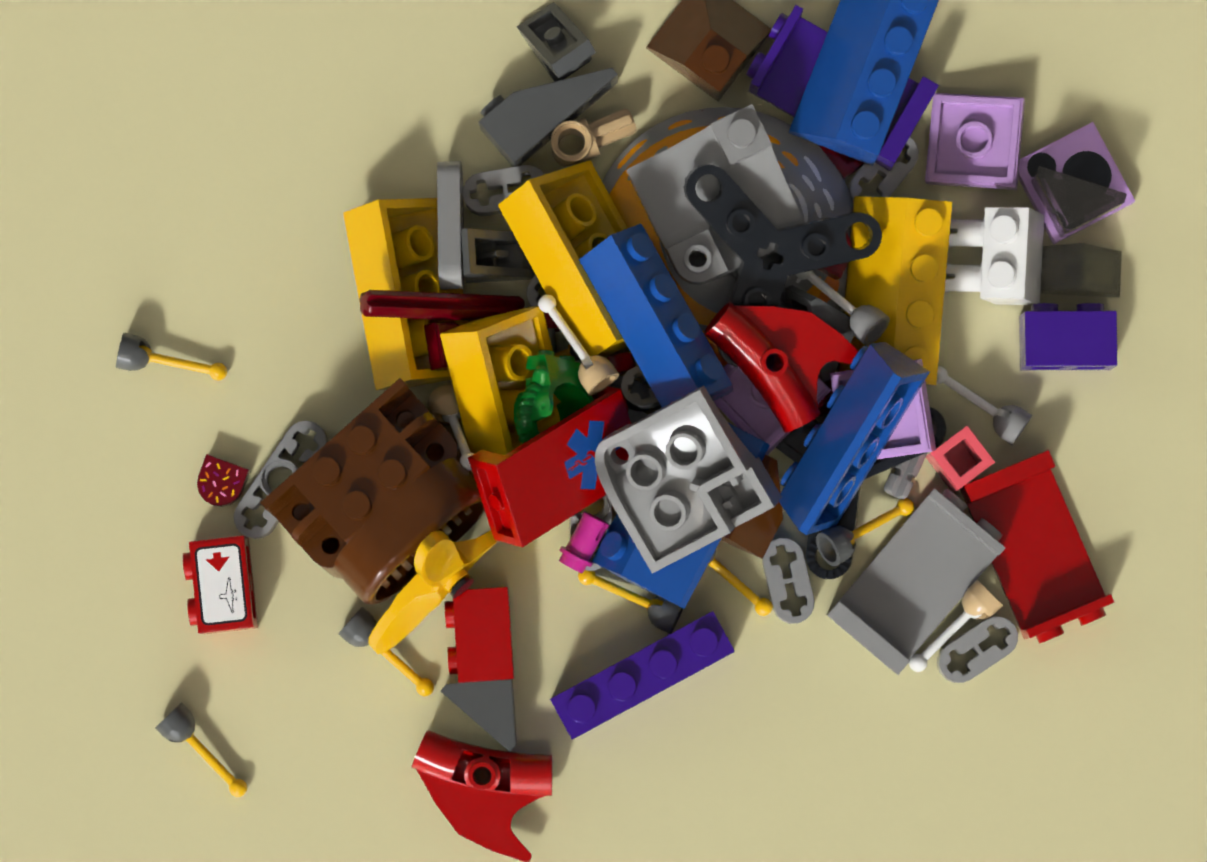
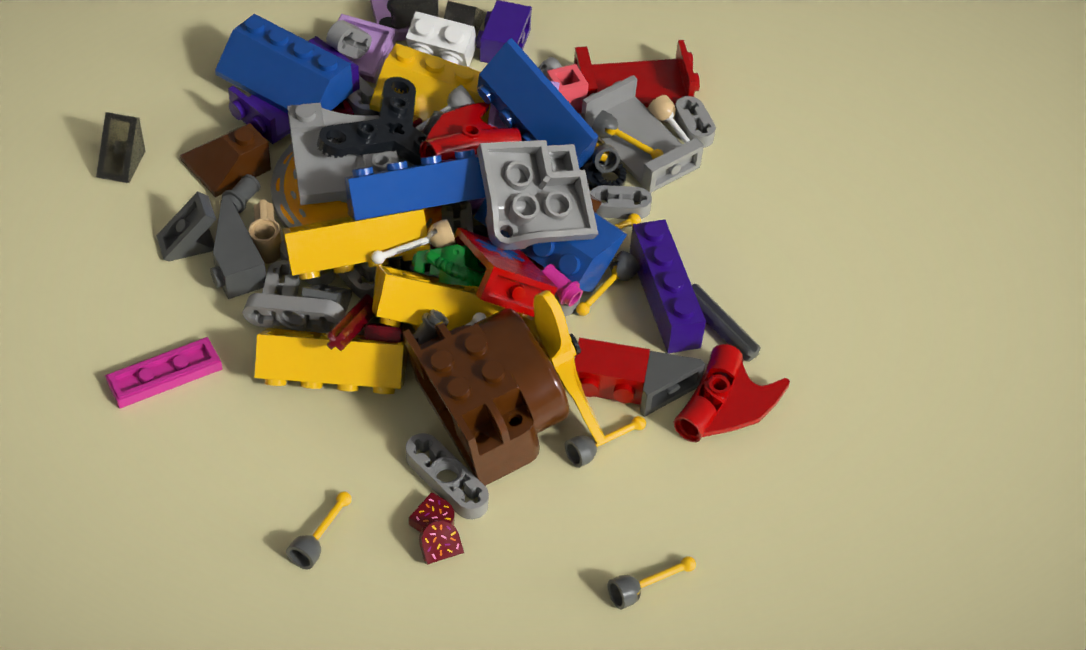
camera: 80 degrees left, 35 degrees down
brick [183,535,258,634] -> none
none -> dark pink tile [105,337,222,409]
none -> dark grey pin [221,174,261,213]
none -> light grey beam [326,20,372,59]
none -> dark grey pin [413,309,449,345]
none -> dark red tile [419,520,464,565]
none -> hinge [592,110,664,159]
none -> dark grey axle [692,284,761,362]

